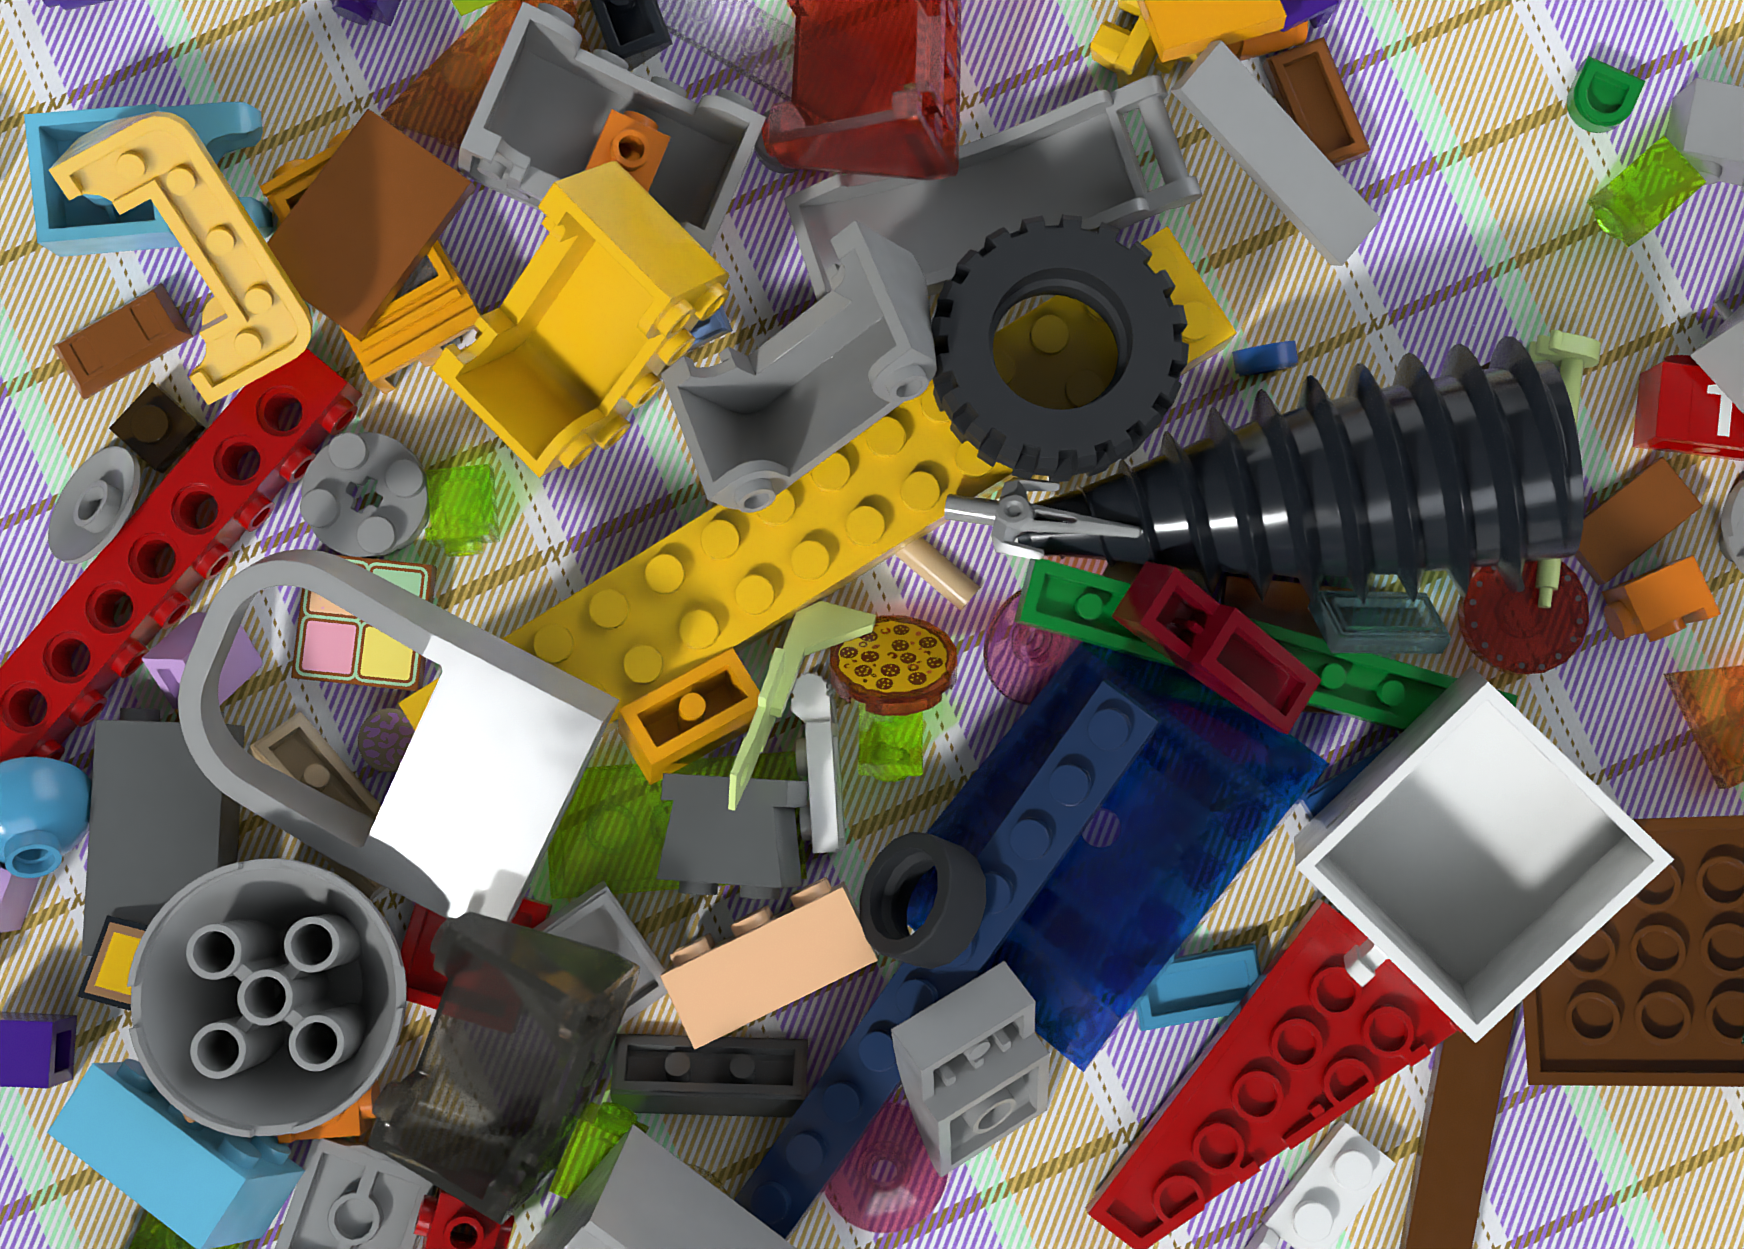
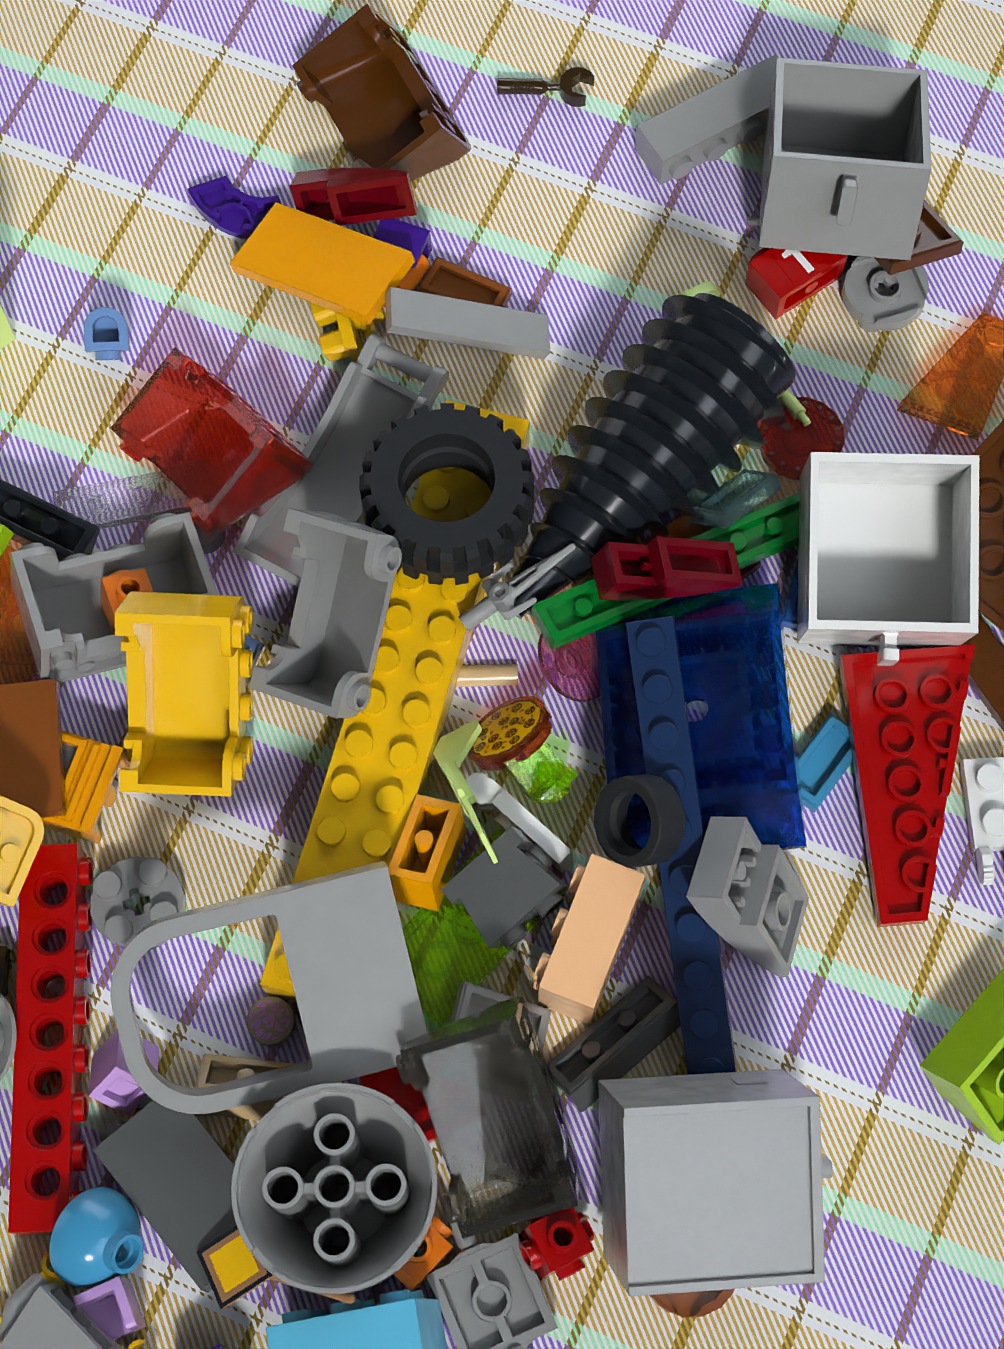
camera: 40 degrees left, 15 degrees down
tile [291,555,437,691] -> none
clear neon green bracket [425,464,500,557] -> none
clear neon green brick [549,1101,650,1199] -> none
clear pink dish [824,1102,948,1233] -> none
blue tile [1232,340,1299,377] -> none
green tile [1567,56,1645,133] -> none
dark orange tile [1574,457,1703,586] -> none
clear neon green brick [1587,135,1707,247] -> none
orange brick [1601,555,1721,642] -> none

